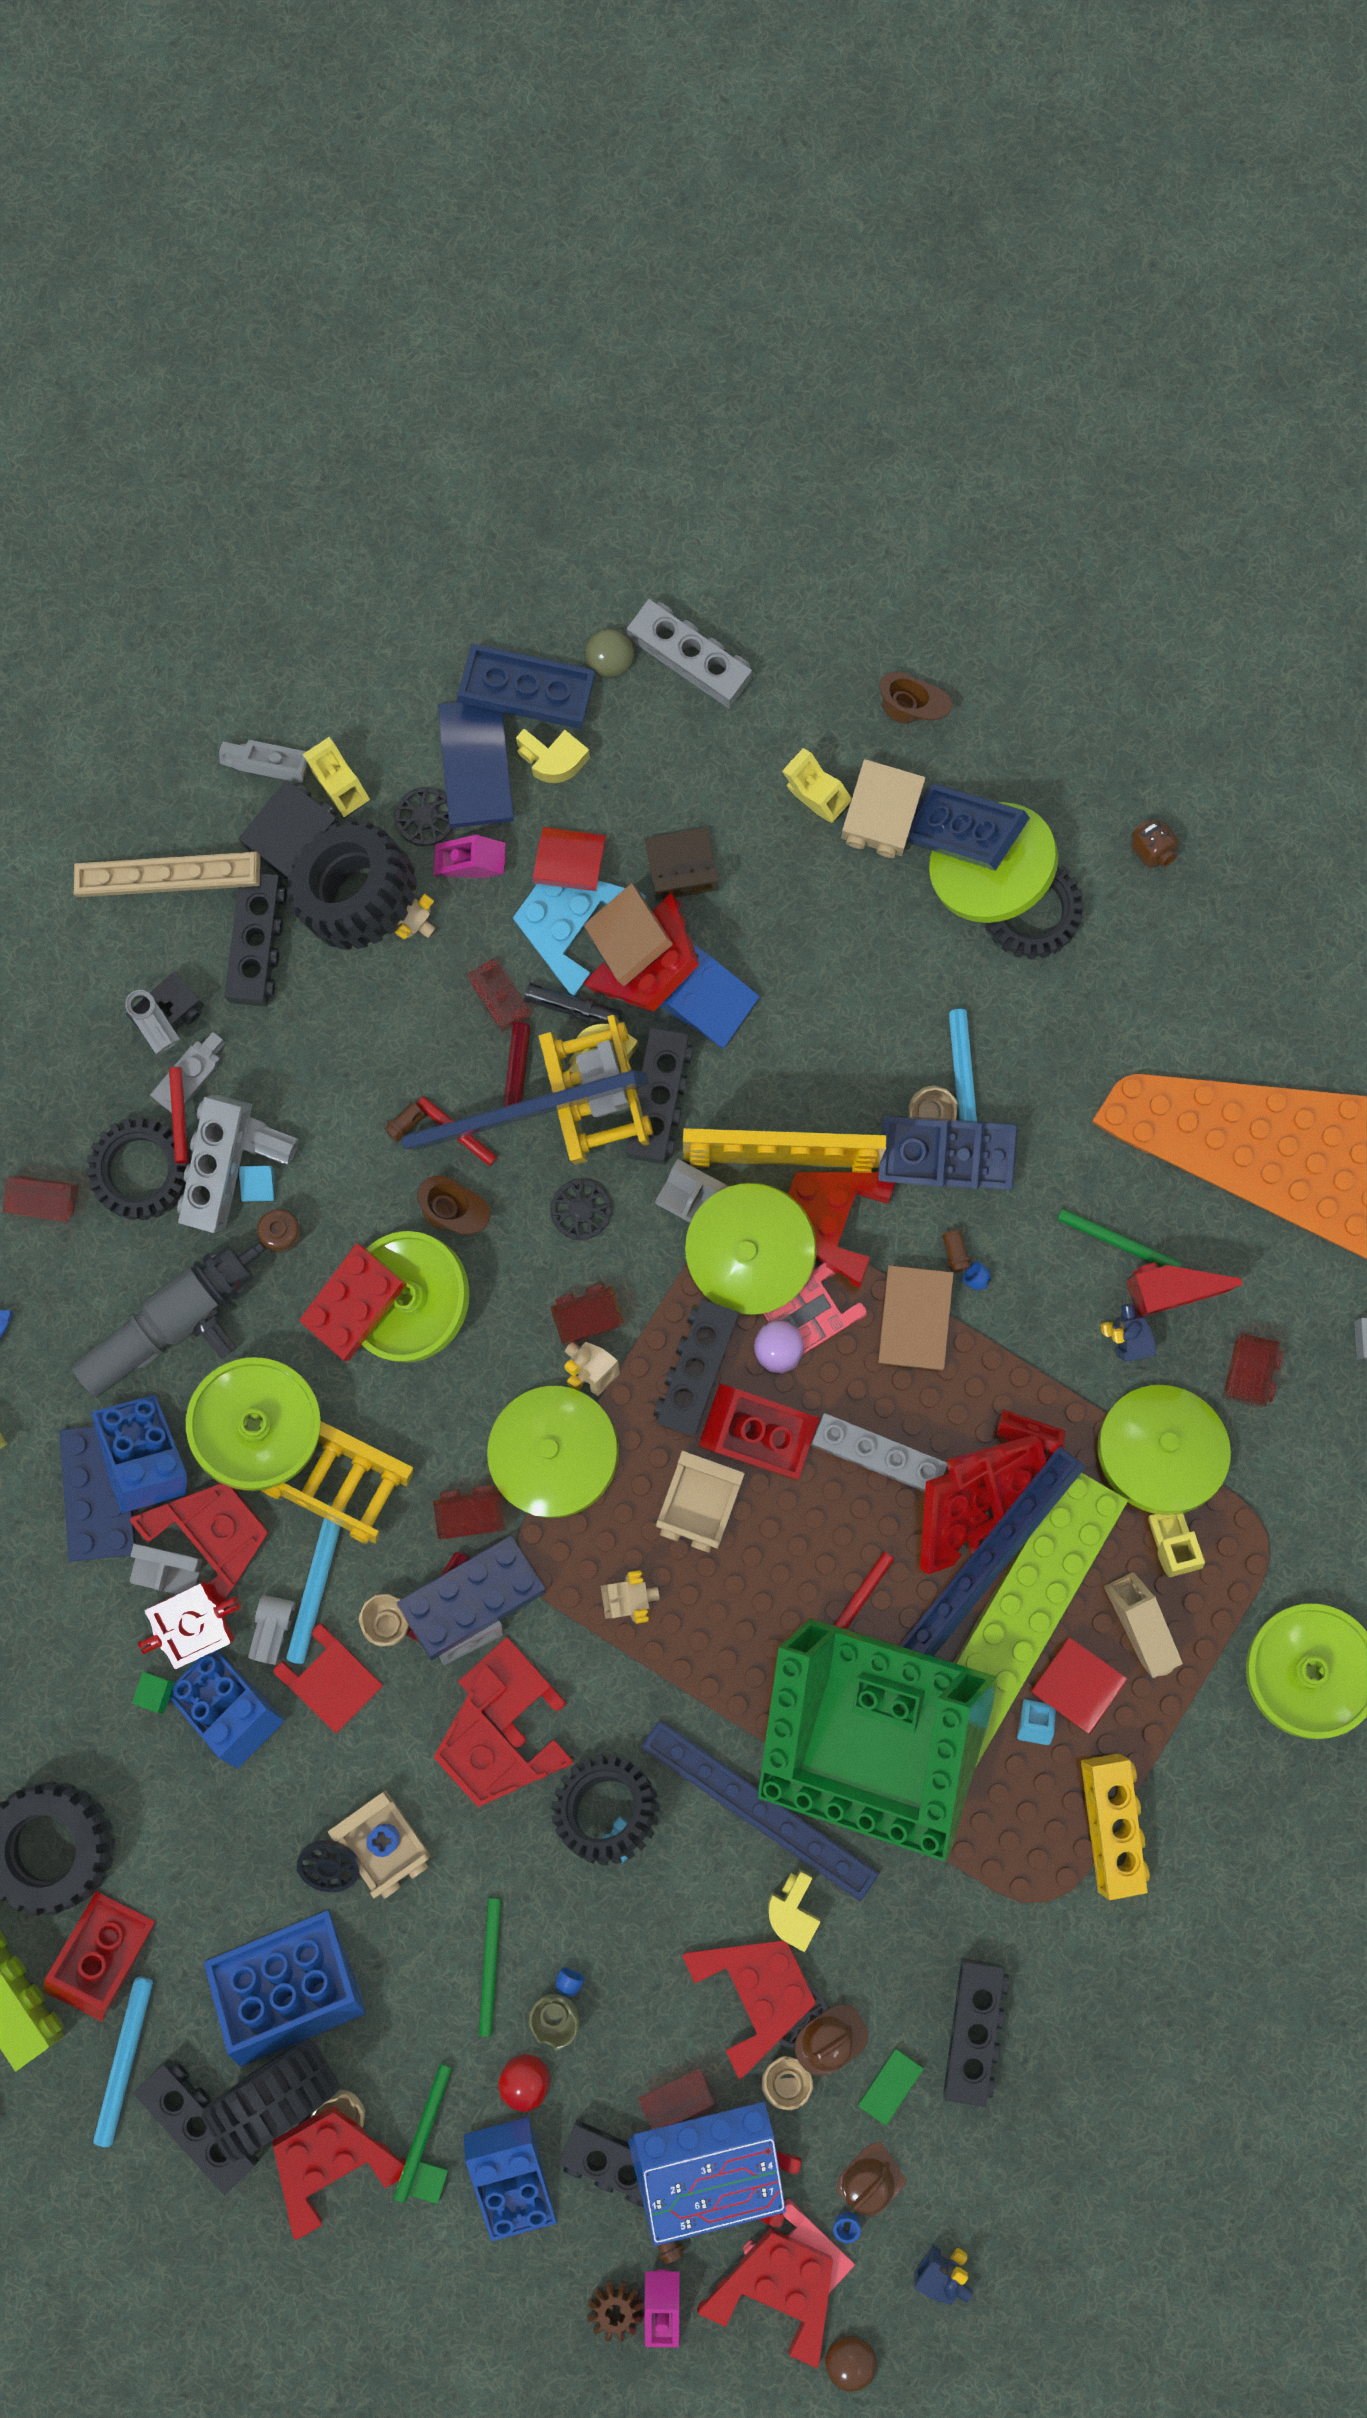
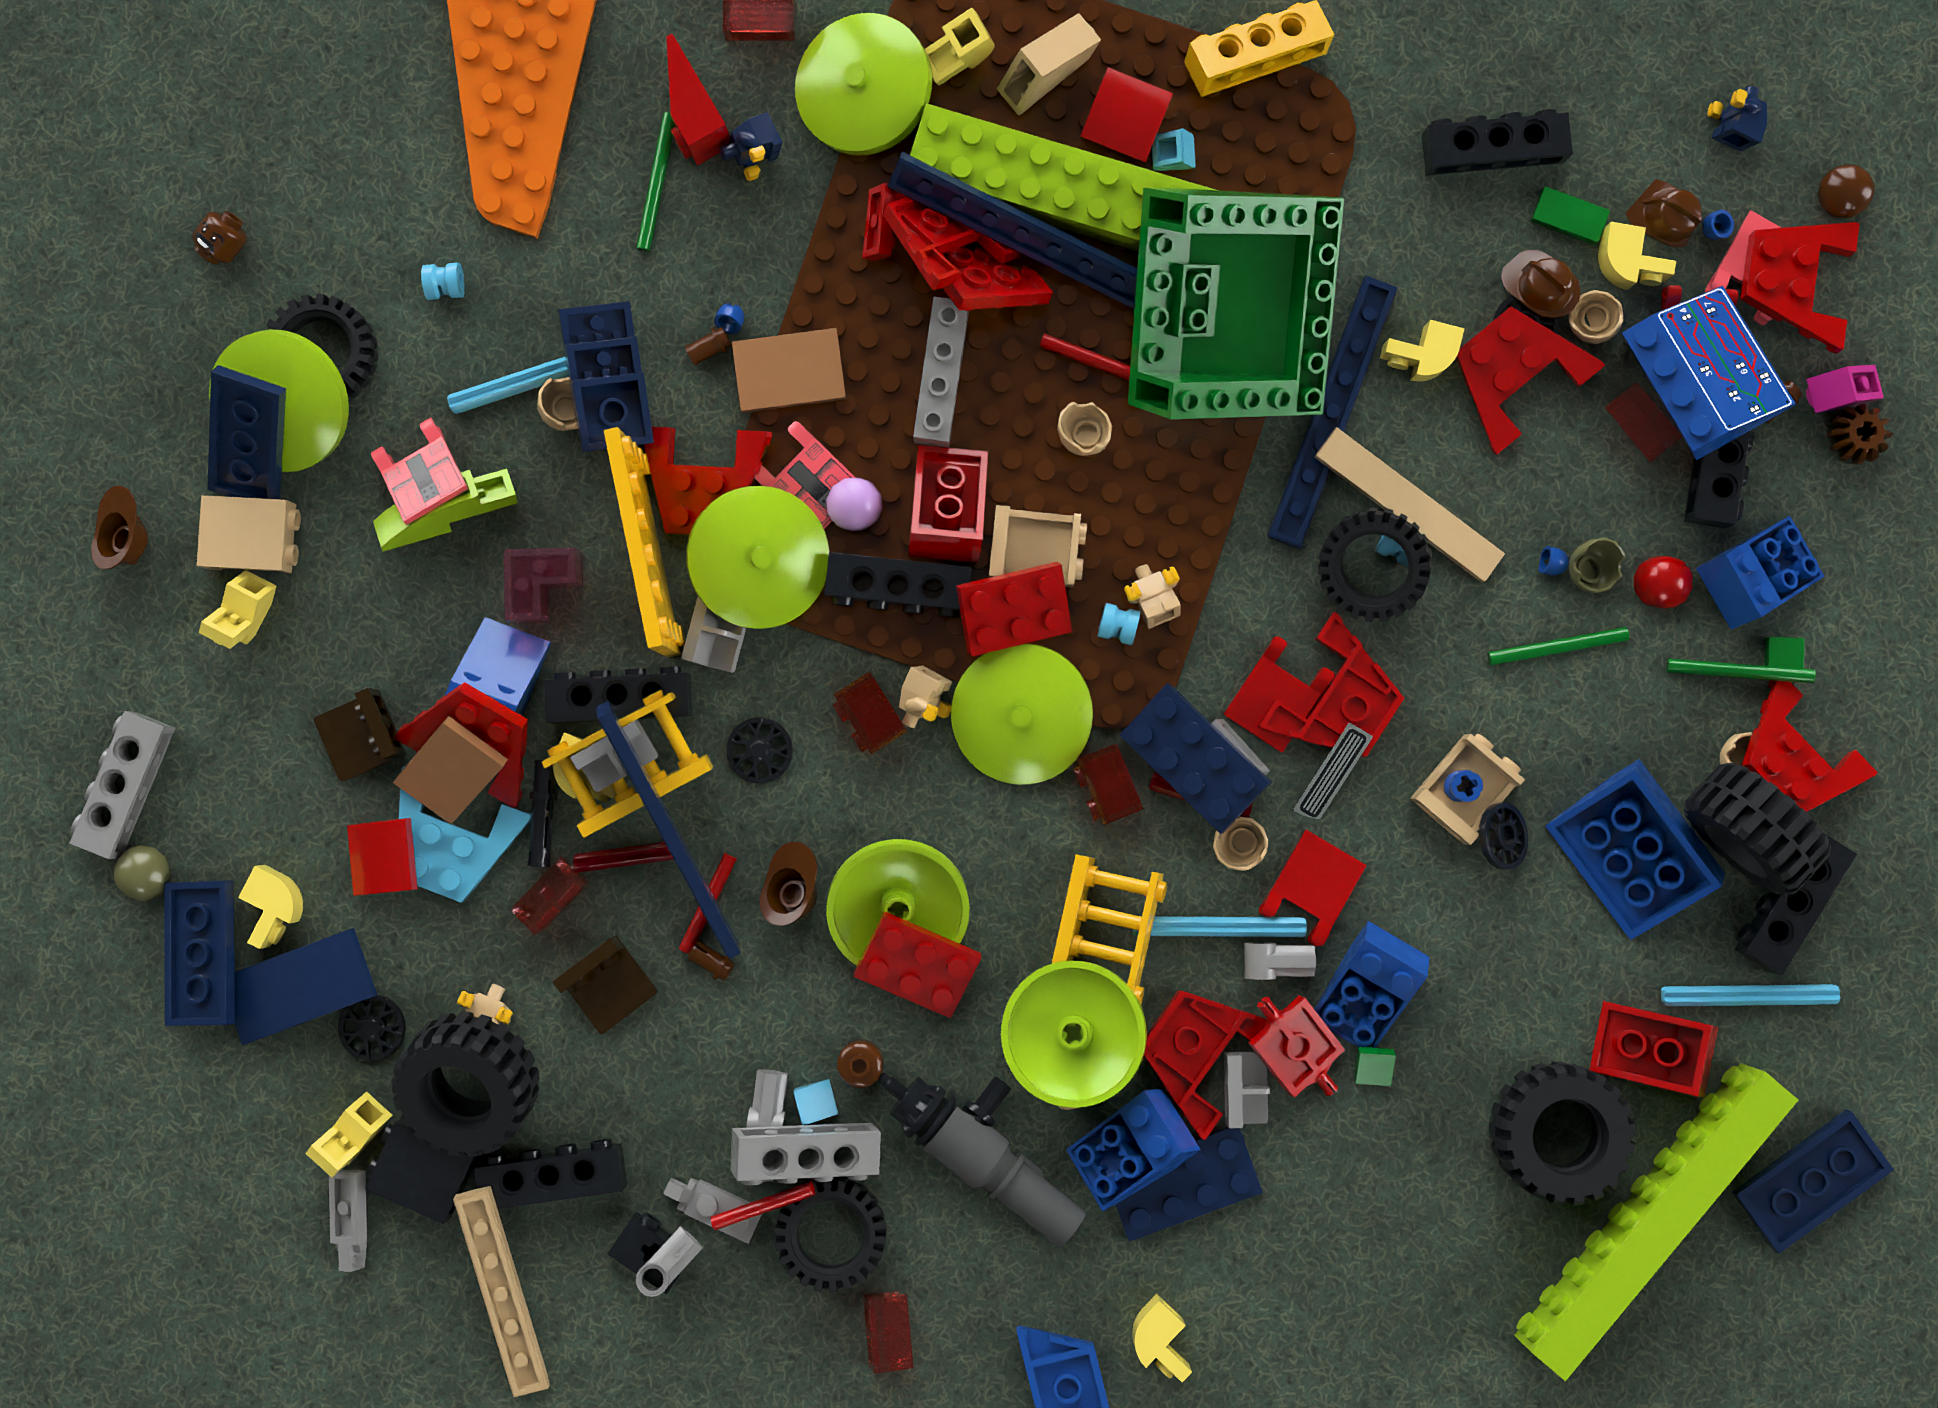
camera: 105 degrees left, 5 degrees up
dark pink slope [433,834,506,878] -> none
none -> coral flag [371,418,468,525]
none -> lime slope [373,469,518,552]
none -> medium azure wheel [421,263,465,300]
none -> clear pink brick [504,547,583,624]
none -> dark brown bracket [552,935,658,1034]
none -> red plate [956,562,1072,657]
none -> tan hair [1057,402,1112,456]
none -> medium azure wheel [1097,603,1140,645]
none -> sticker [1294,723,1373,819]
none -> tan tile [1314,428,1505,583]
none -> light yellow brick [1598,222,1676,290]

